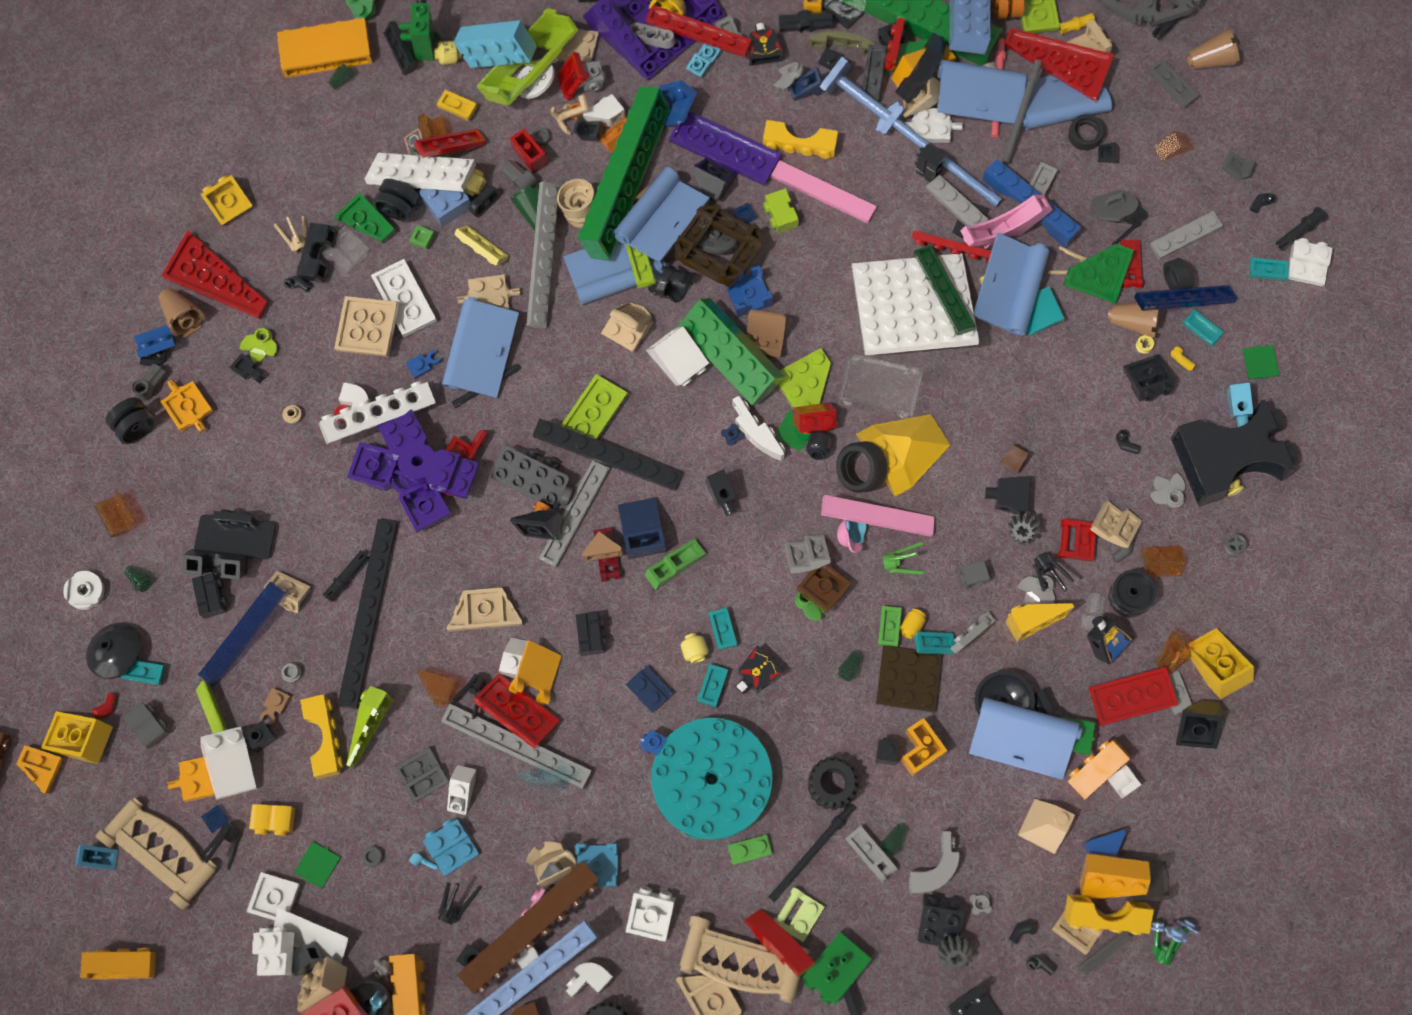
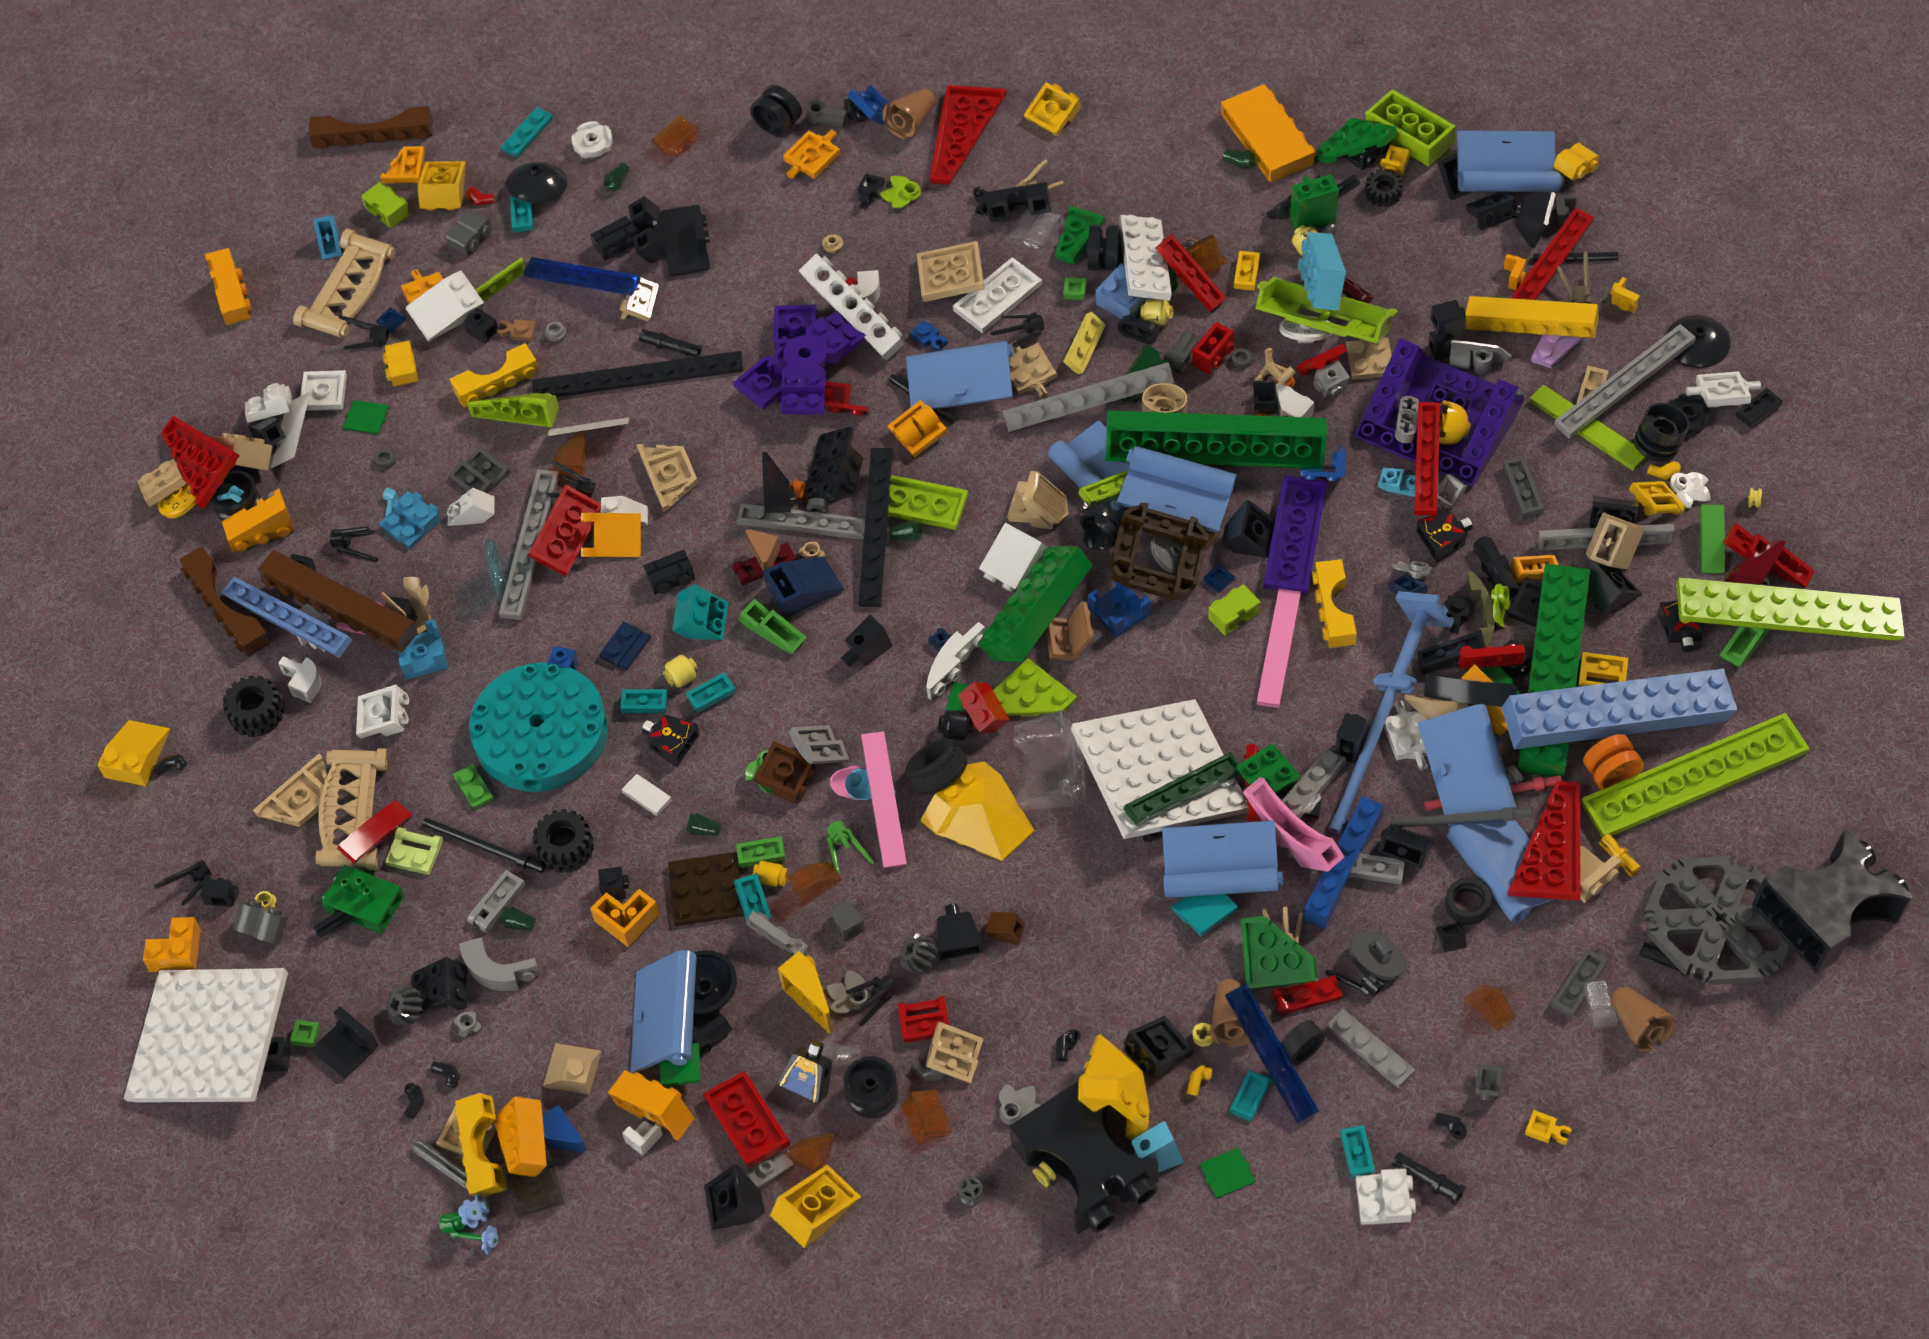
camera: 75 degrees right, 15 degrees down
none -> lime brick [361,182,409,229]
none -> teal plate [501,107,554,158]
none -> white sticker [547,417,629,436]
none -> white tile [622,774,672,816]
none -> teal slope [672,584,729,640]
none -> clear orange slope [786,862,841,905]
none -> tan plate [799,542,825,559]
none -> light orange plate [887,400,948,458]
none -> clear green cone [889,520,922,541]
none -> black plant [991,312,1044,347]
none -> yellow wedge [1078,1034,1149,1141]
none -> green bracket [1237,743,1301,794]
none -> black brick [1378,824,1434,869]
none -> lime plate [1491,584,1510,628]
none -> yellow plate [1525,1110,1572,1145]
none -> clear piece [1584,980,1618,1031]

